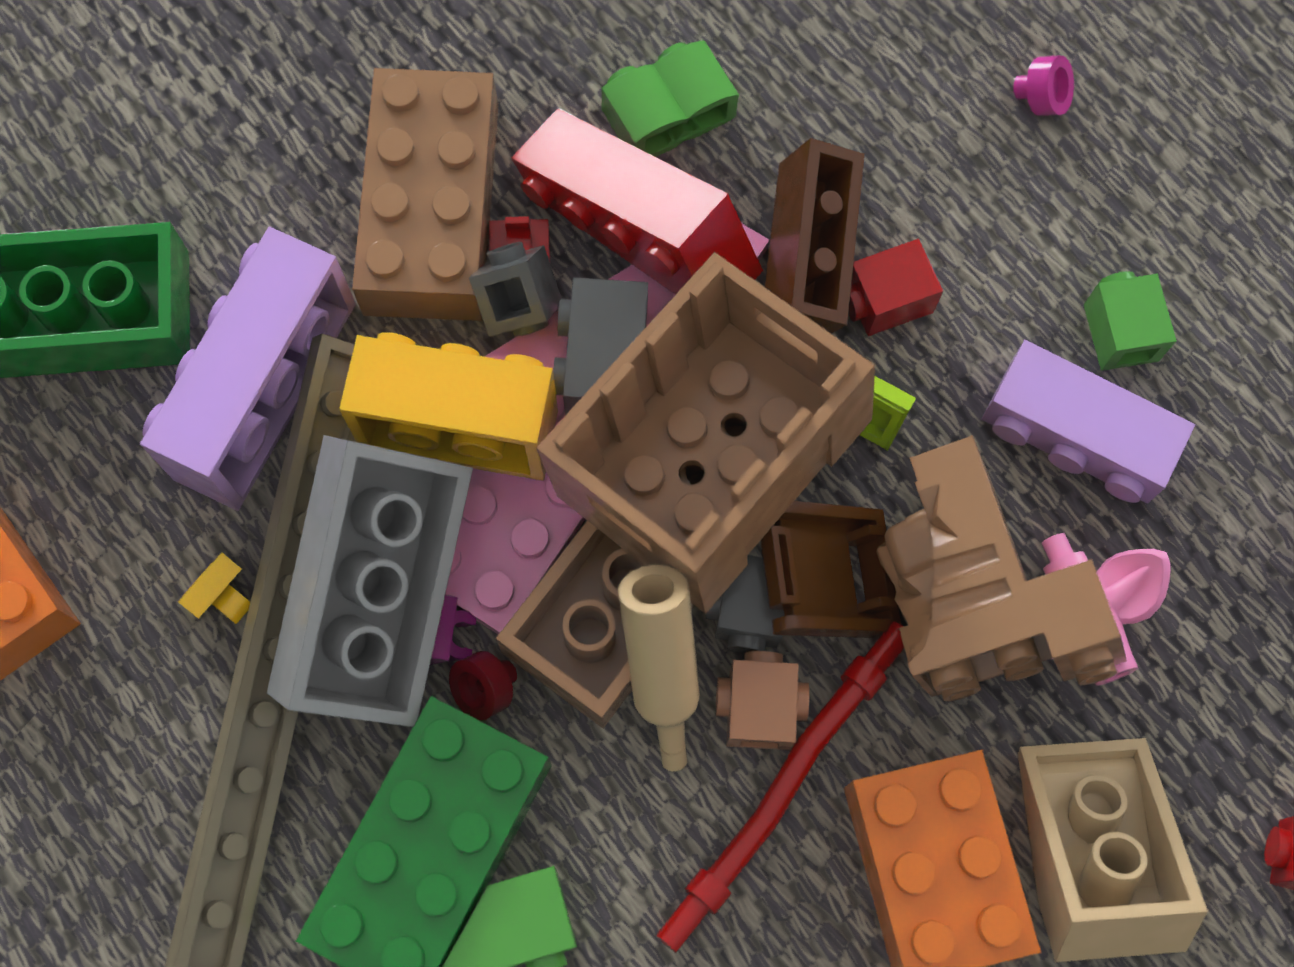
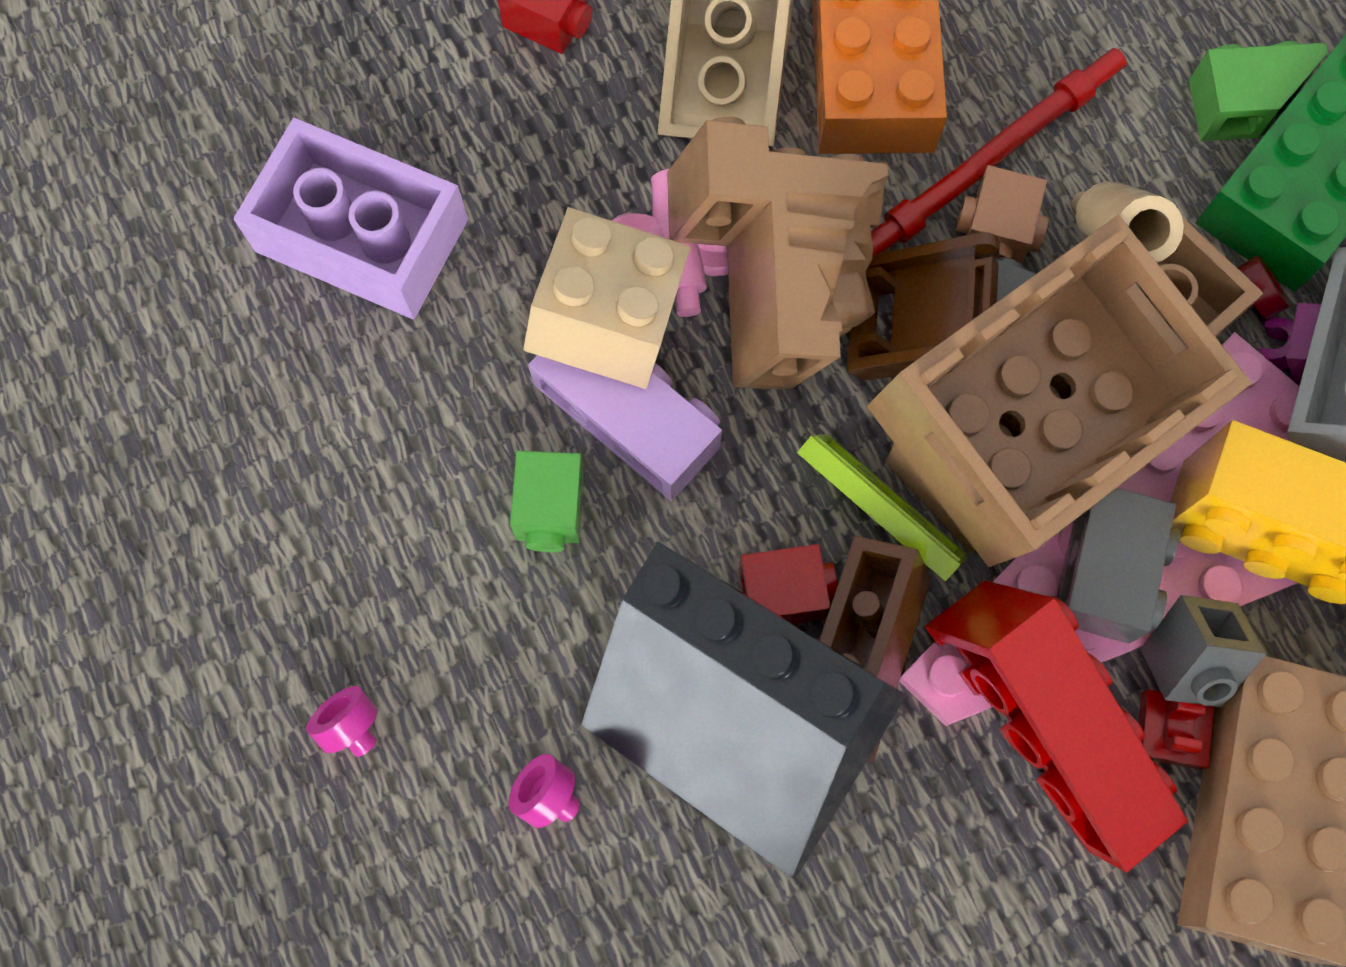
camera: 165 degrees left, 0 degrees up
bright green brick [602,40,739,157] -> none
none -> dark pink tile [306,686,378,757]
none -> tan brick [523,207,691,389]
none -> slope [581,542,907,878]

